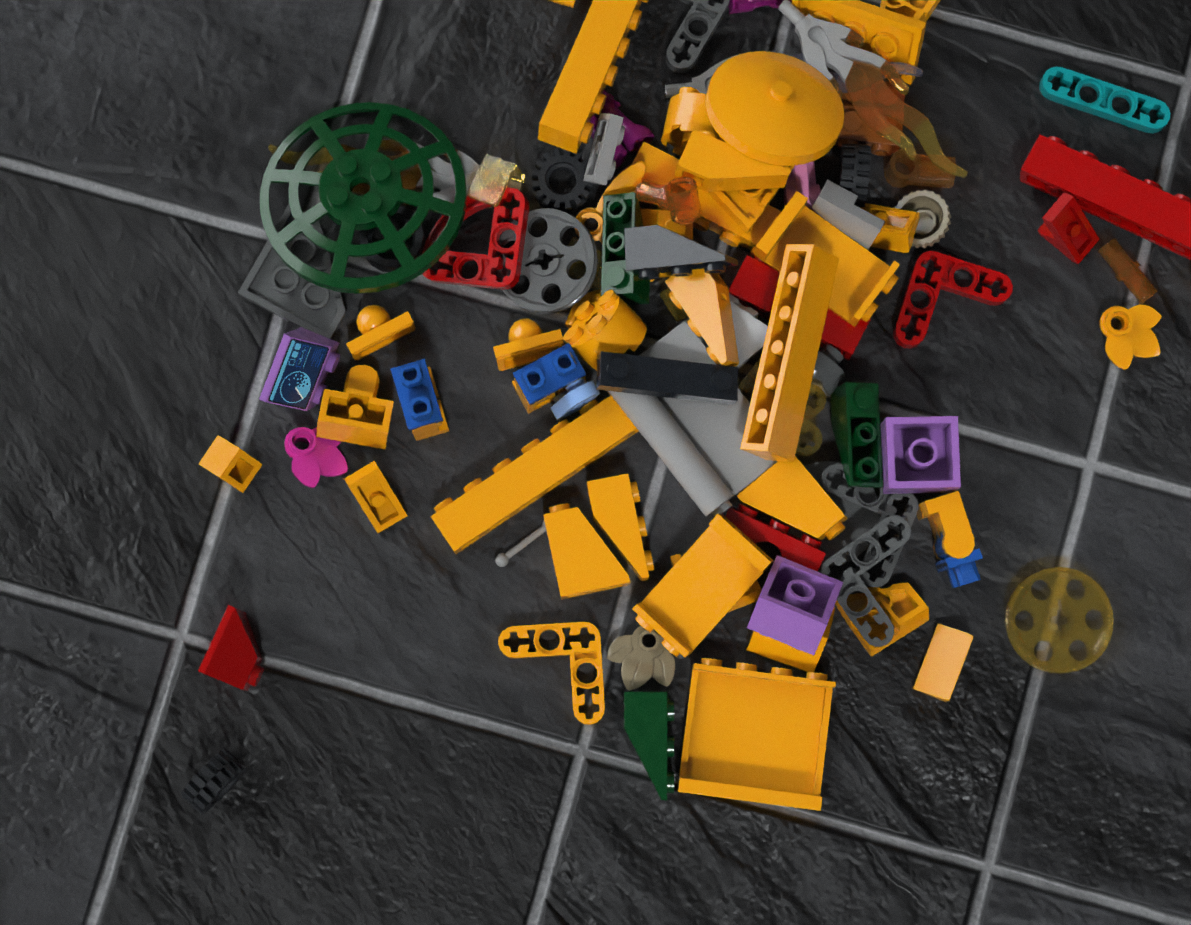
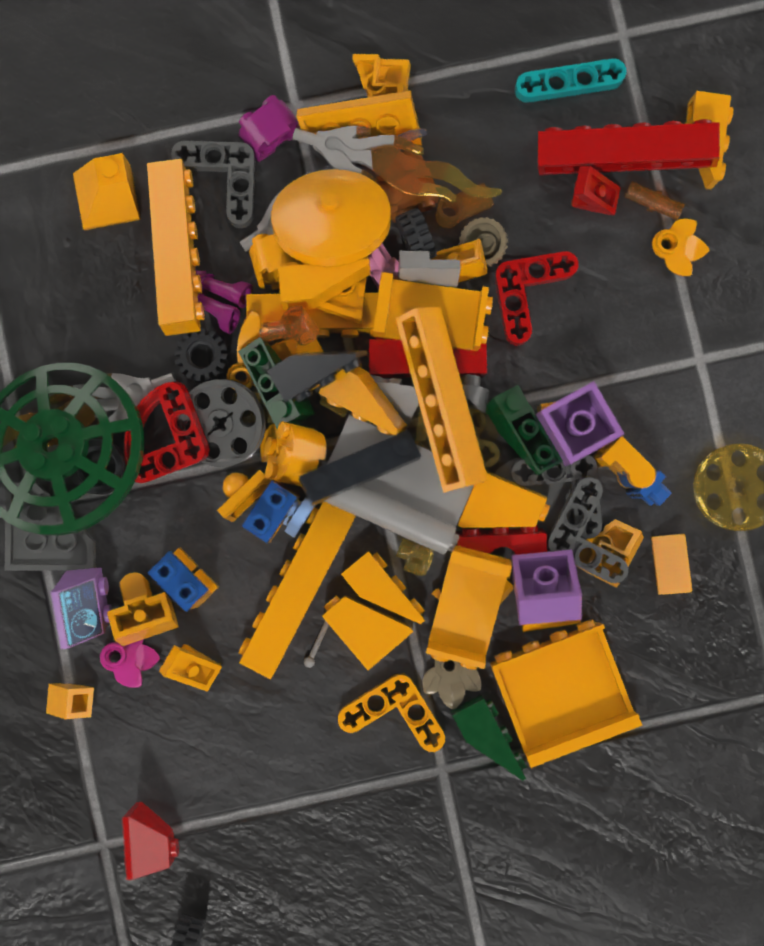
camera: 25 degrees left, 5 degrees up
light orange tile [346,305,416,361] -> none
clear yellow bracket [467,154,527,207] -> none
light grey plate [583,113,625,186] -> none
none -> clear yellow piece [396,538,434,576]

